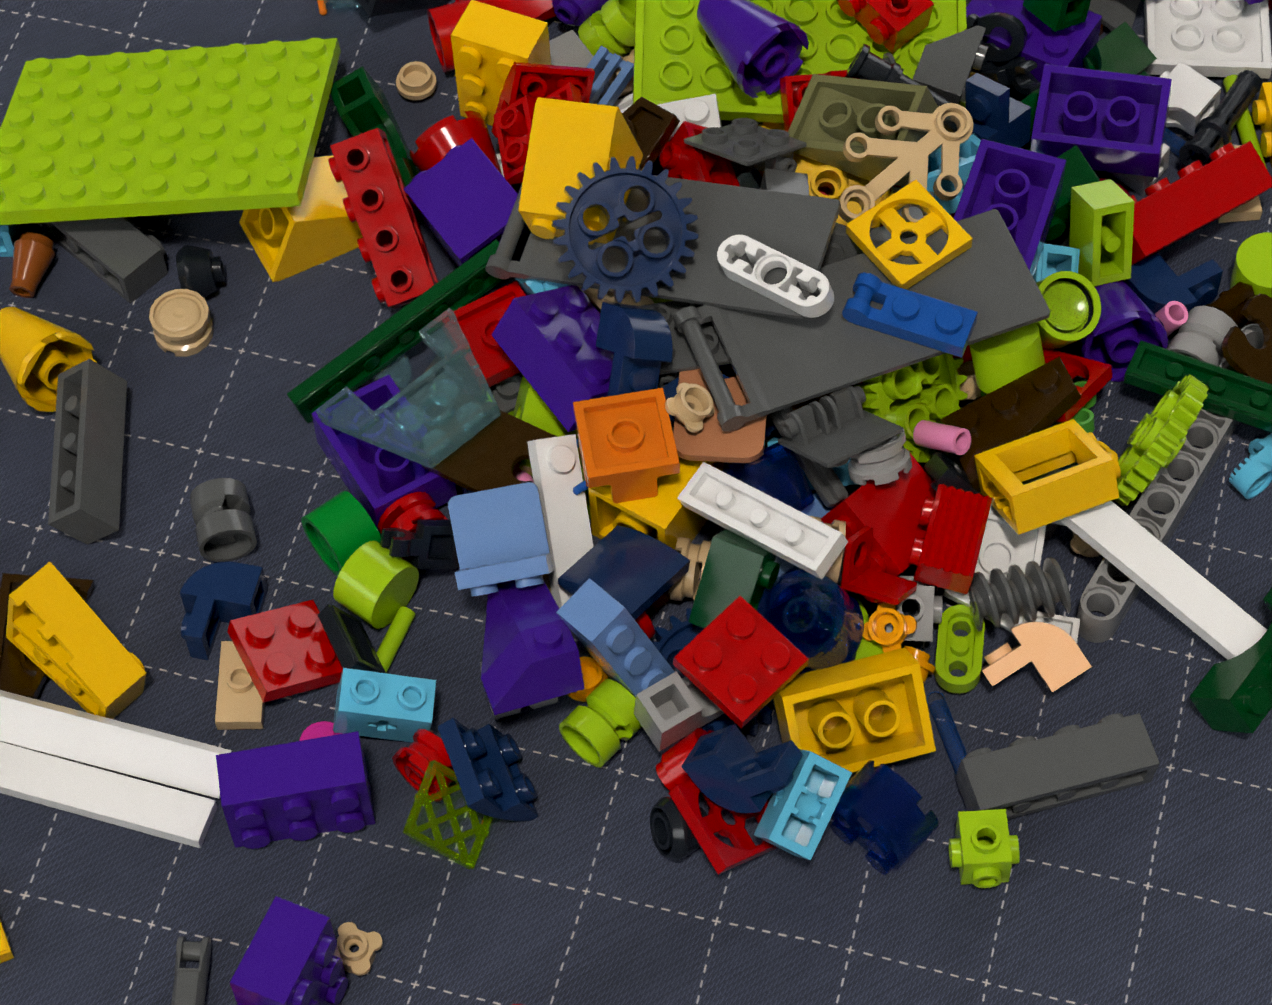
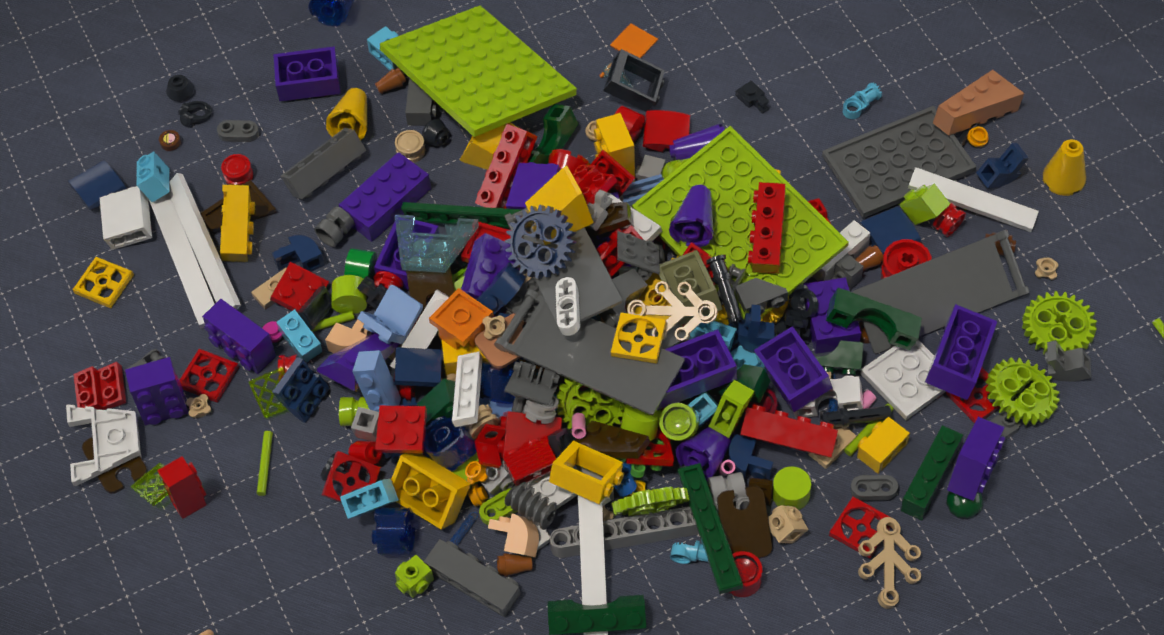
camera: 50 degrees right, 0 degrees up
dark blue brick [681,724,803,813] -> none
blue plate [842,272,978,358] -> none
none -> red piece [179,349,239,403]
none -> lime bar [256,431,273,496]
none -> light nougat brick [325,319,372,353]
none -> dark purple brick [339,152,431,242]
none -> dark orange cone [497,553,532,577]

